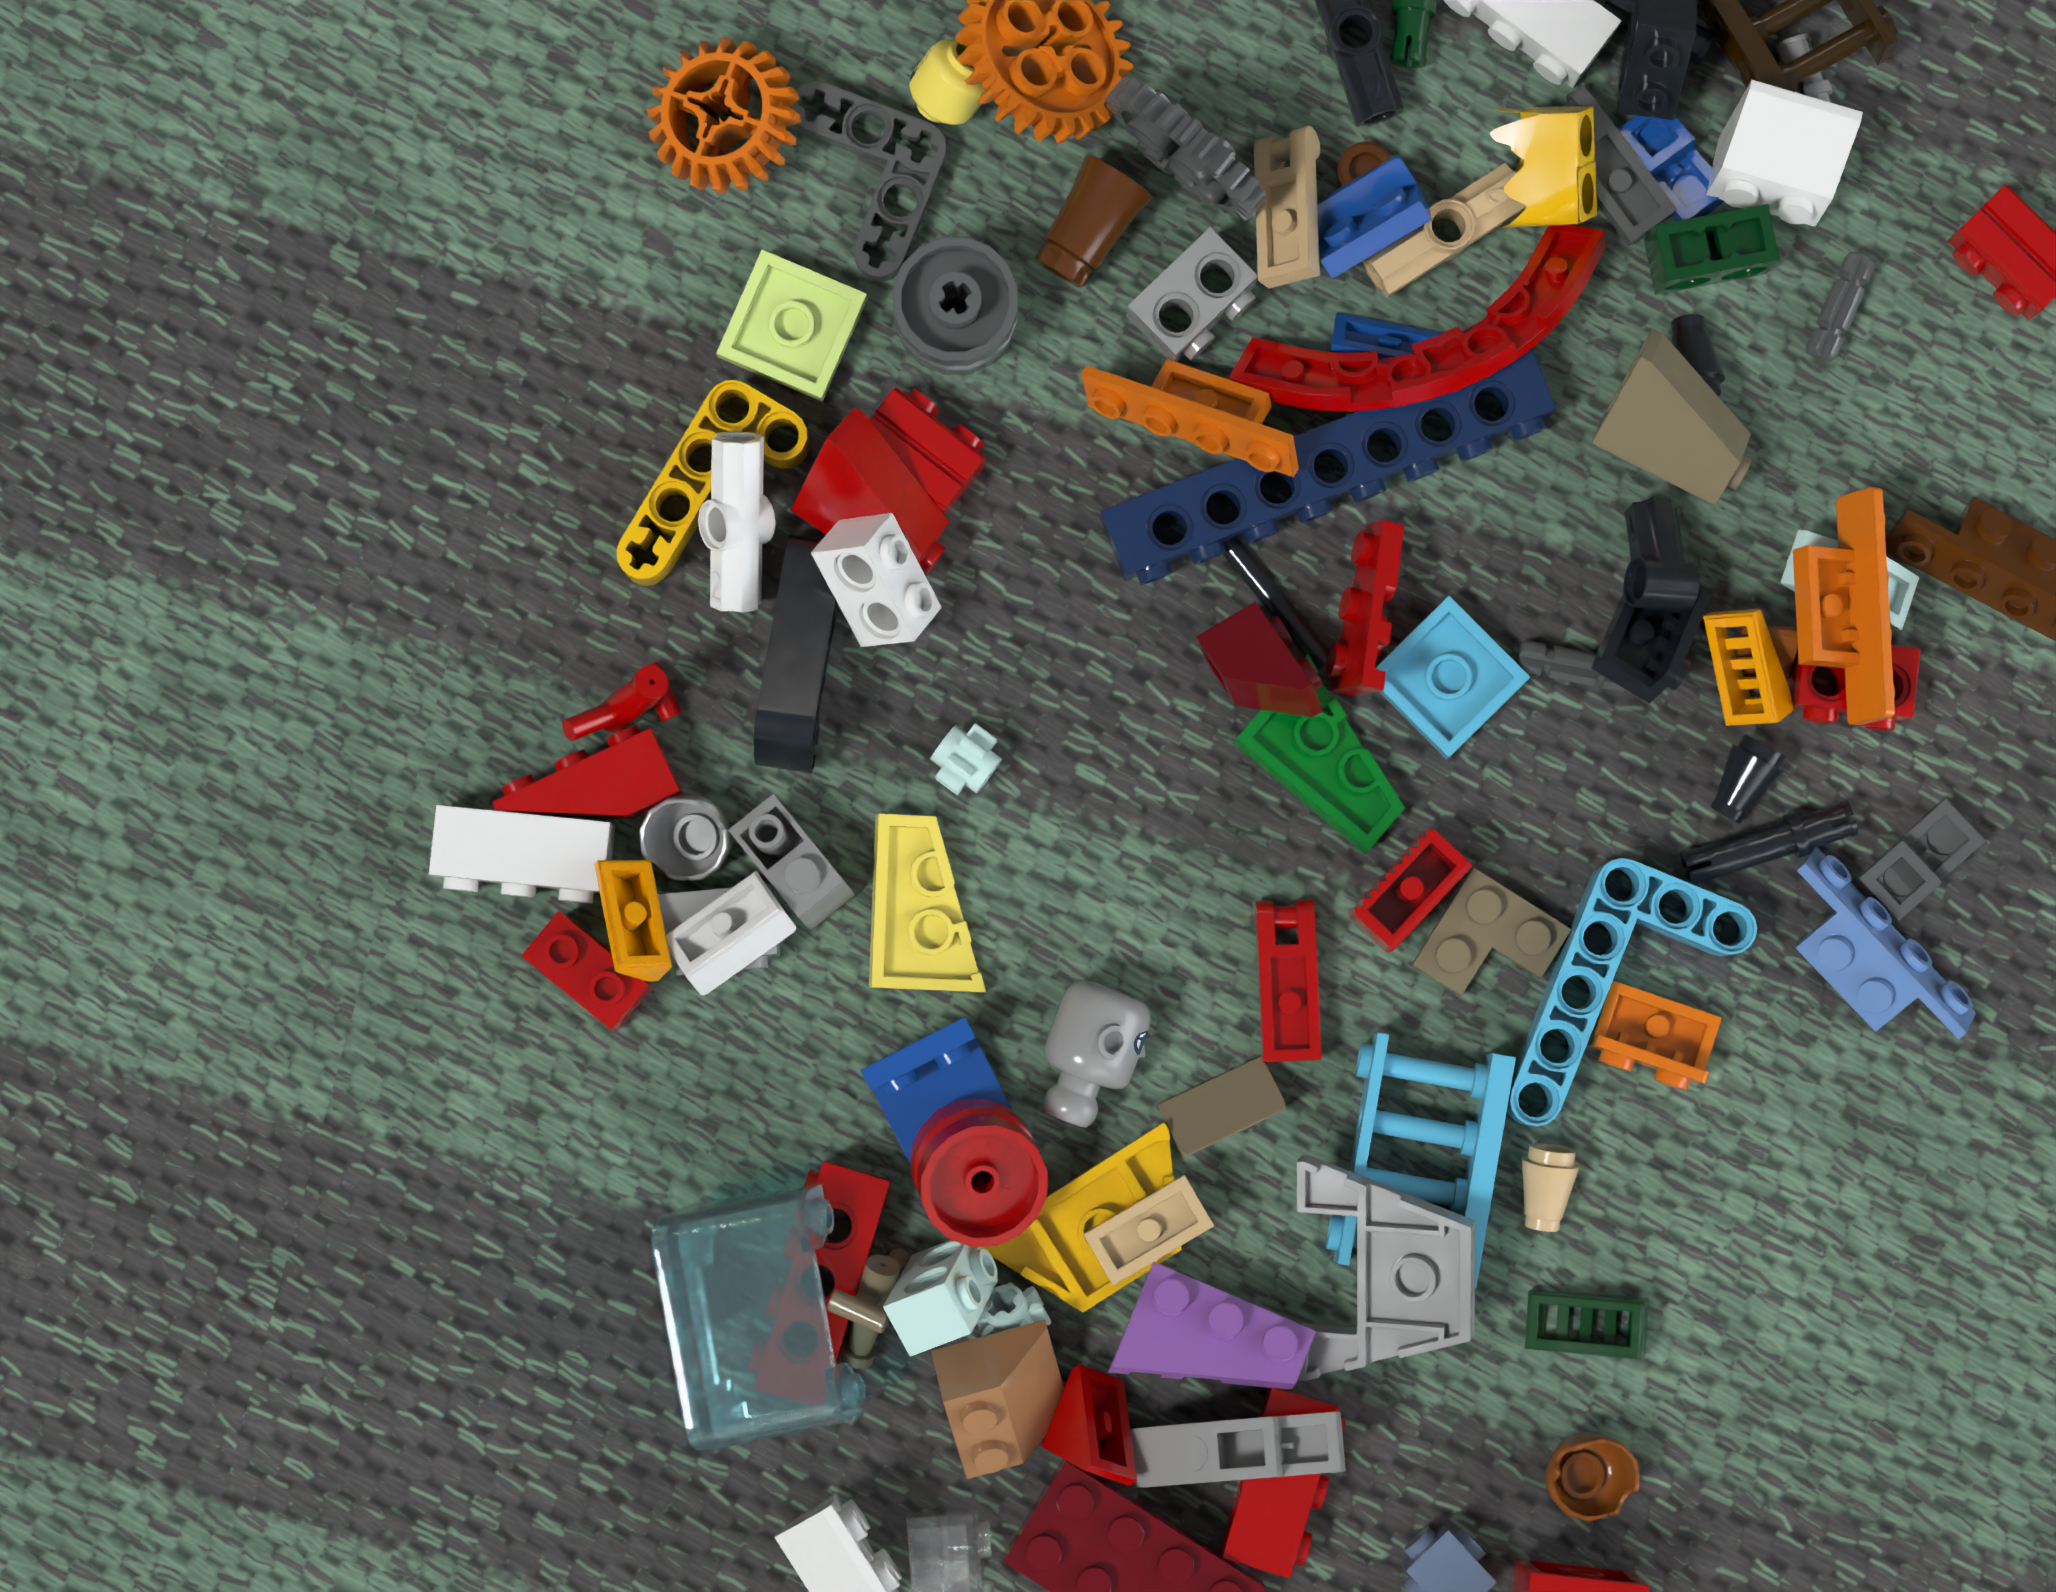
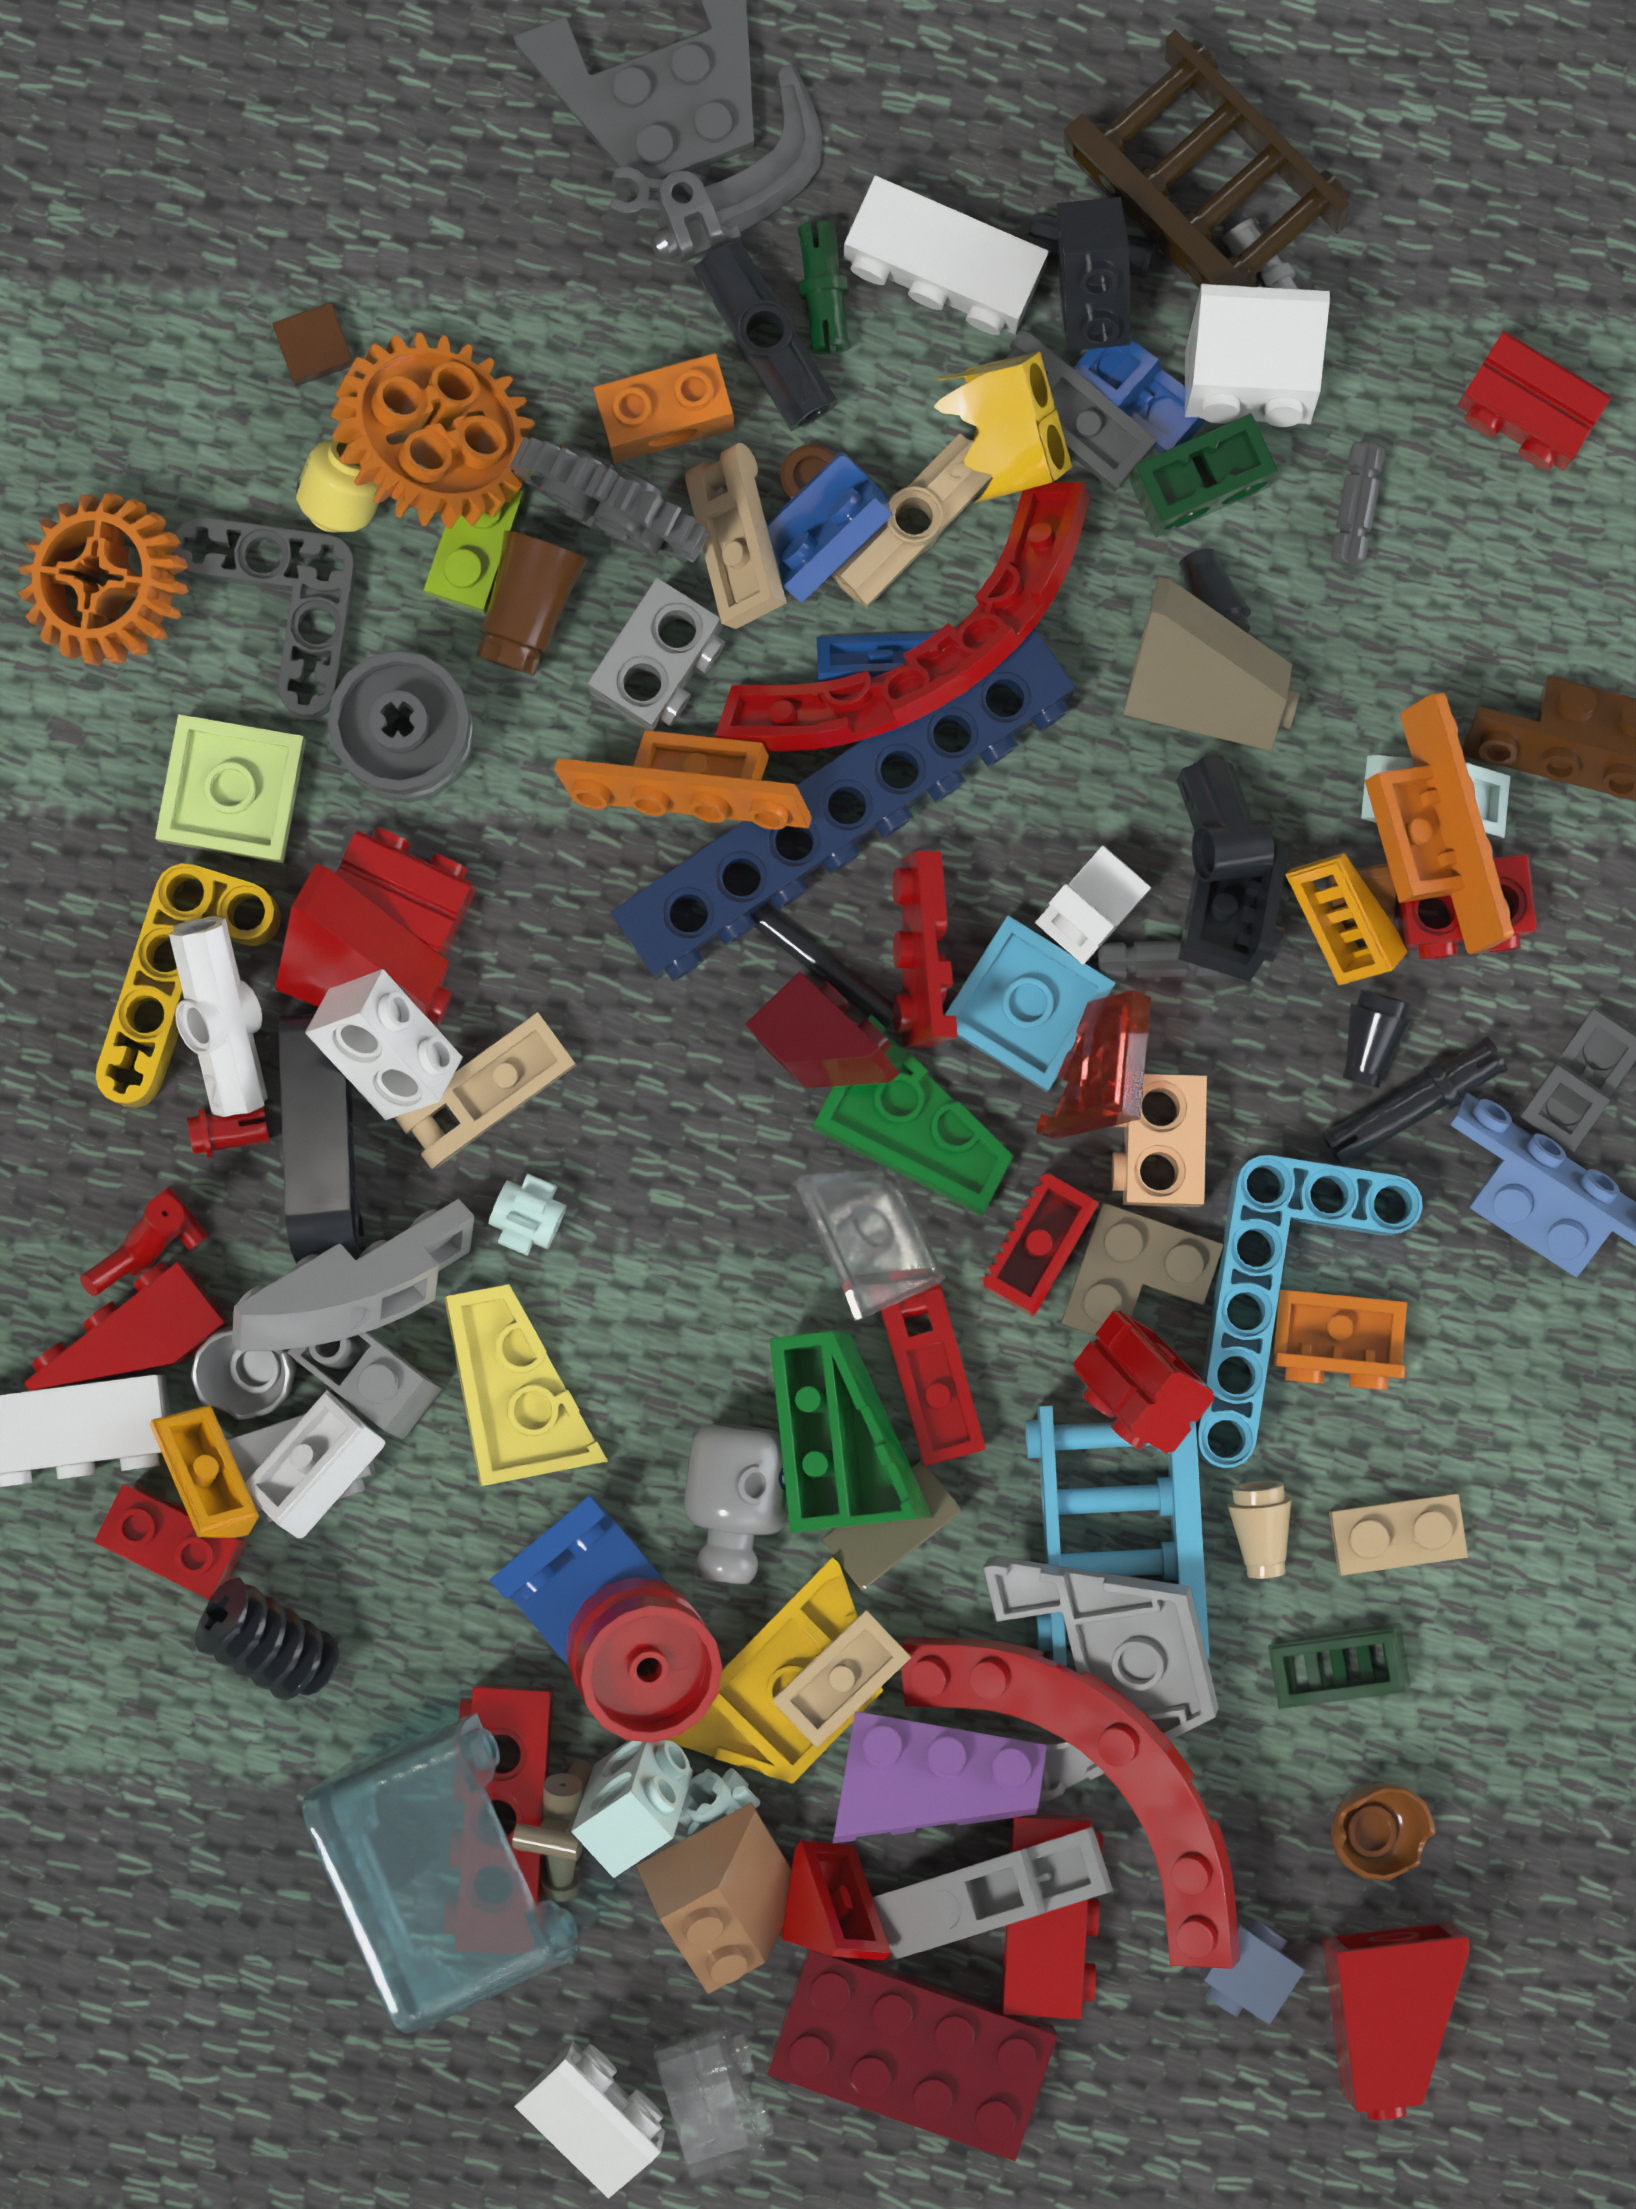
camera: 10 degrees left, 0 degrees up
none -> red pin [187,1106,270,1158]
none -> black piece [195,1577,339,1701]
none -> light grey slope [232,1199,474,1351]
none -> tan plate [395,1012,577,1170]
none -> lime plate [423,490,525,614]
none -> orange brick [593,353,734,464]
none -> green wedge [770,1331,933,1533]
none -> clear slope [794,1169,945,1321]
none -> red plate [900,1637,1240,1969]
none -> white brick [1035,845,1152,964]
none -> clear red wing [1036,990,1151,1140]
none -> red brick [1072,1310,1215,1454]
none -> light nougat brick [1111,1074,1207,1207]
none -> tan plate [1329,1493,1468,1576]

